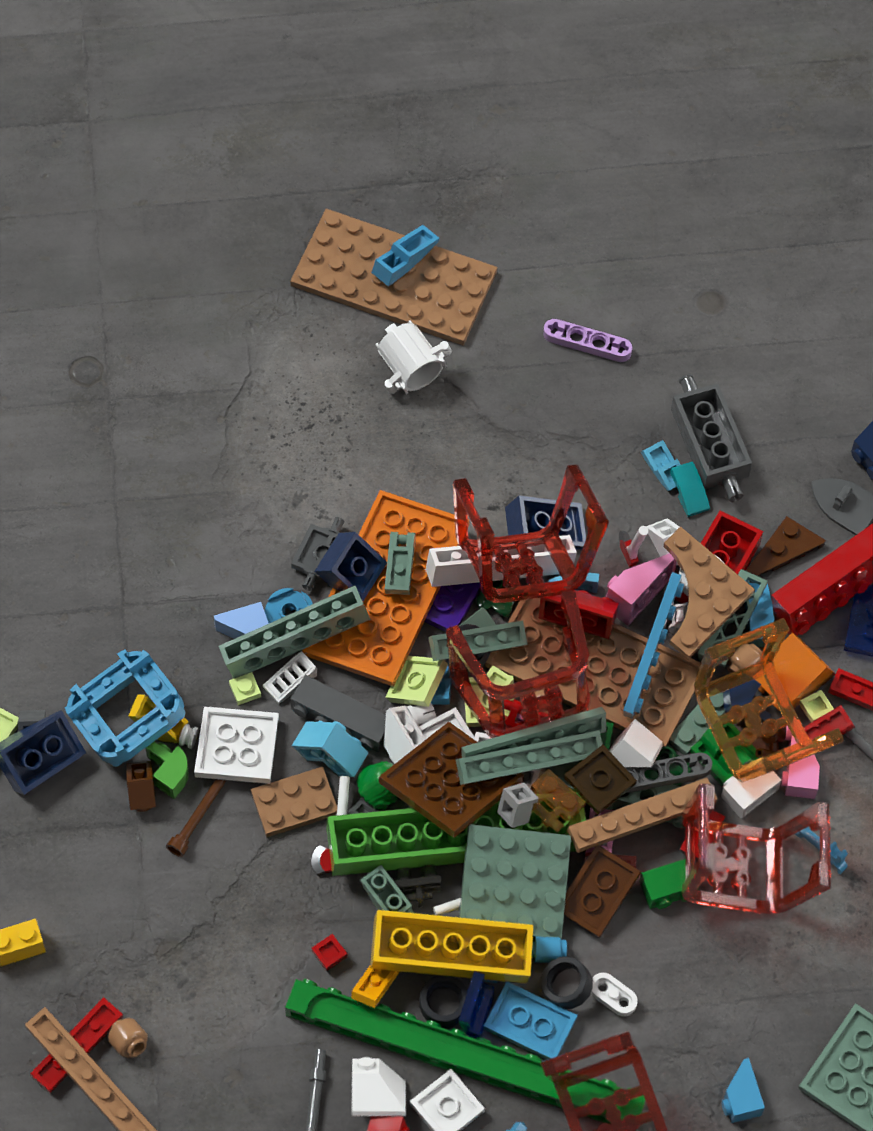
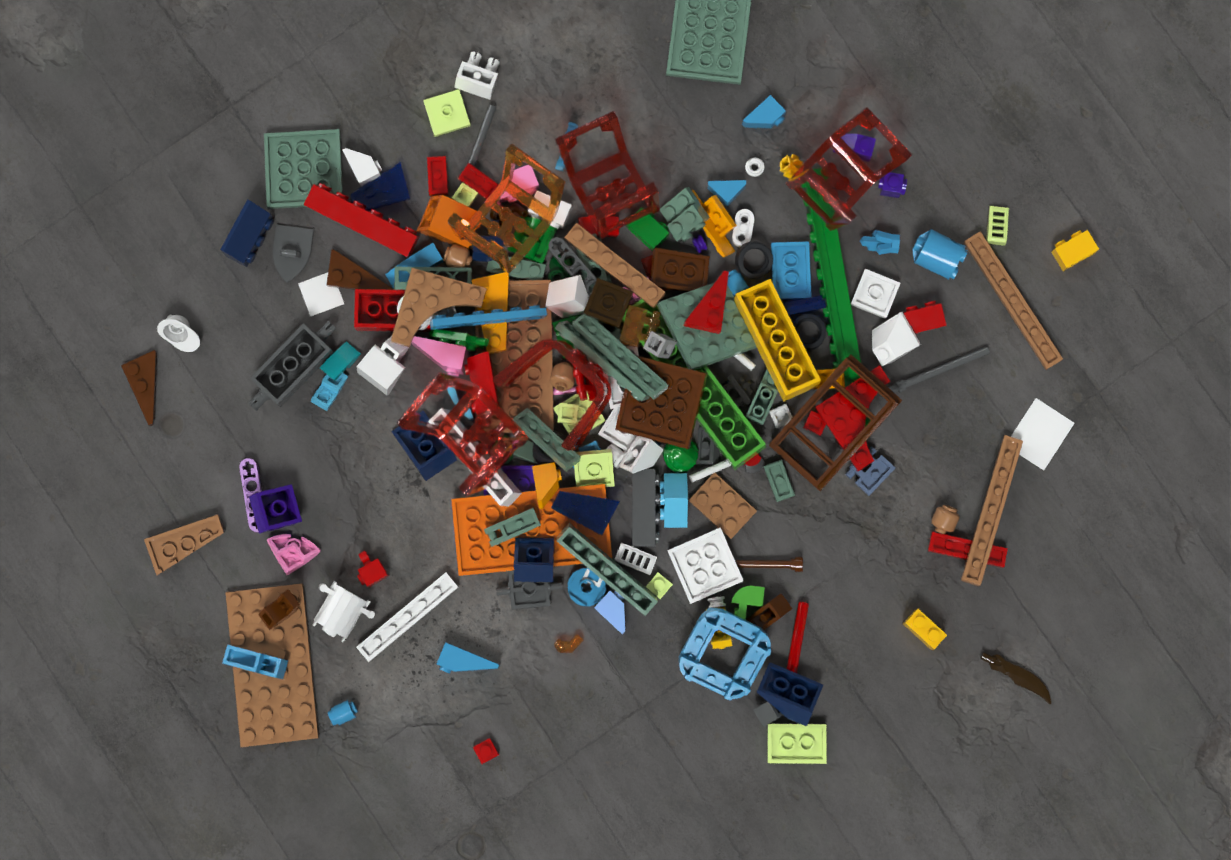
camera: 115 degrees left, 20 degrees up
piece [619,526,649,567] -> none
none -> reddish brown wing [121,350,157,426]
none -> medium nougat wing [144,514,225,576]
none -> white piece [157,314,200,352]
none -> dark purple brick [249,484,302,534]
none -> reddish brown brick [258,589,300,630]
none -> bright pink brick [267,534,320,575]
none -> white sticker [298,273,344,317]
none -> dark azure brick [327,700,358,726]
none -> white plate [356,573,459,662]
none -> white slope [357,344,406,396]
none -> red brick [357,551,389,587]
none -> green plate [429,329,489,352]
none -> dark azure slope [437,642,500,674]
none -> light orange wing [471,271,509,354]
none -> red plate [473,738,499,764]
none -> light orange slope [532,462,562,509]
none -> clear blue wing [551,491,620,535]
none -> clear orange arm [554,634,584,653]
none -> sand green plate [659,187,710,242]
none -> red wing [684,270,729,334]
none -> light orange bracket [692,190,737,258]
none -> dark purple bush [692,234,707,253]
none -> dark azure slope [707,180,746,207]
none -> white plate [745,158,764,177]
none -> sand green plate [763,460,795,502]
none -> reddish brown piece [769,354,903,491]
none -> white tile [769,404,793,429]
none -> yellow gear [780,154,803,179]
none -> red axle [787,602,809,673]
none -> red plate [815,365,890,472]
none -> sand blue plate [845,446,895,496]

